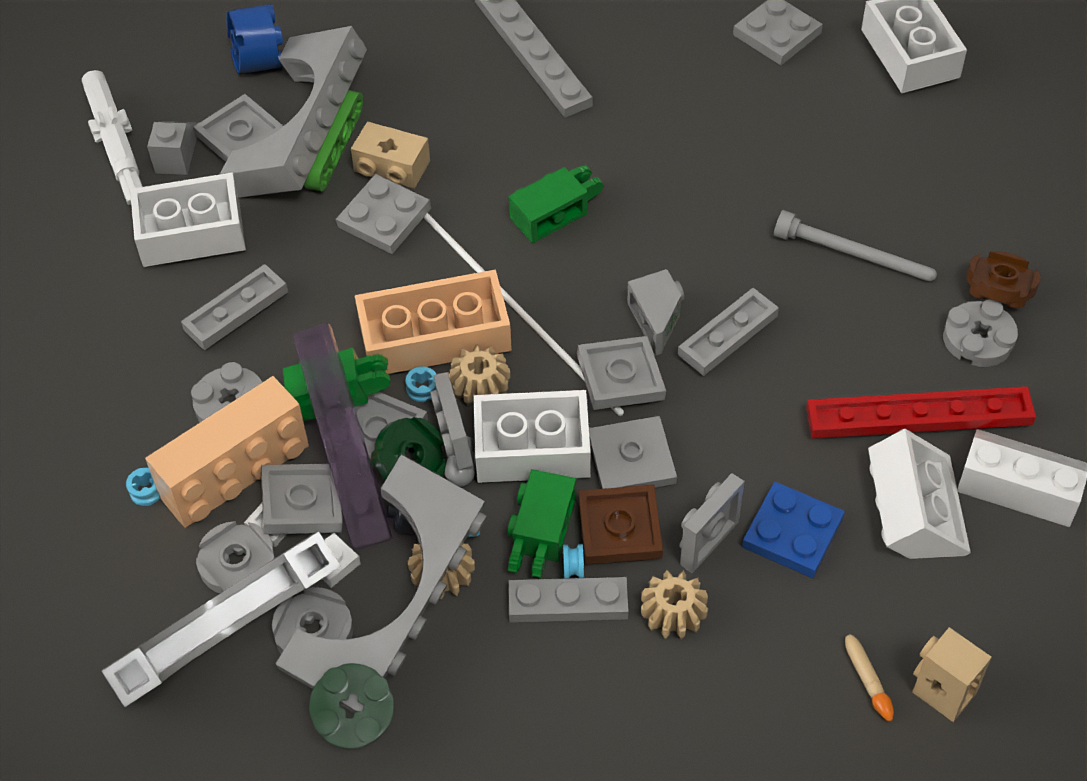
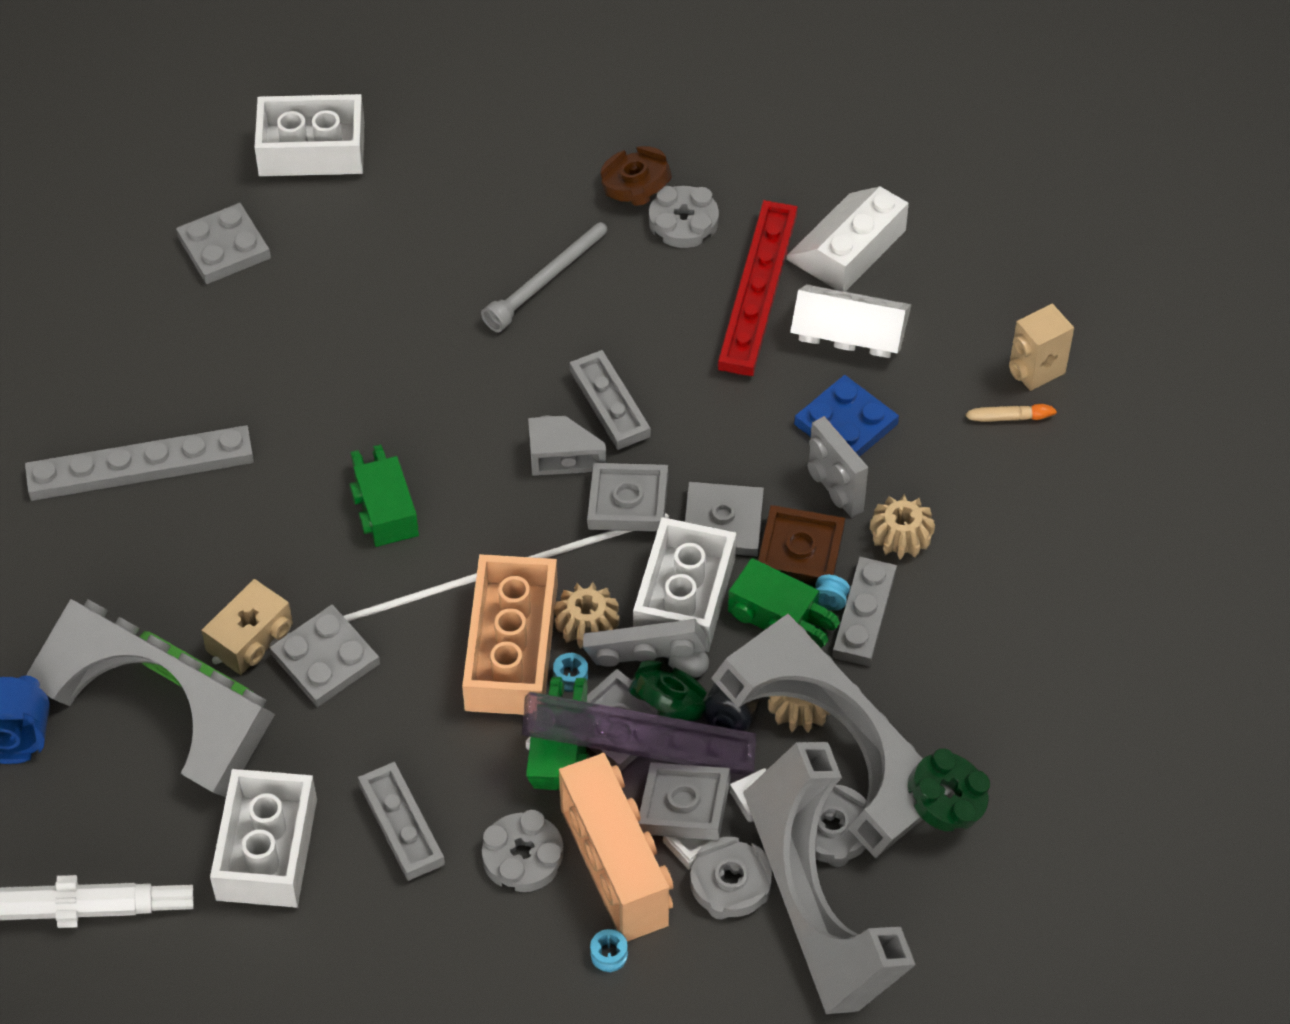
camera: 75 degrees left, 0 degrees up
light grey slope [147,121,199,175] -> none
light grey plate [193,94,283,162] -> none

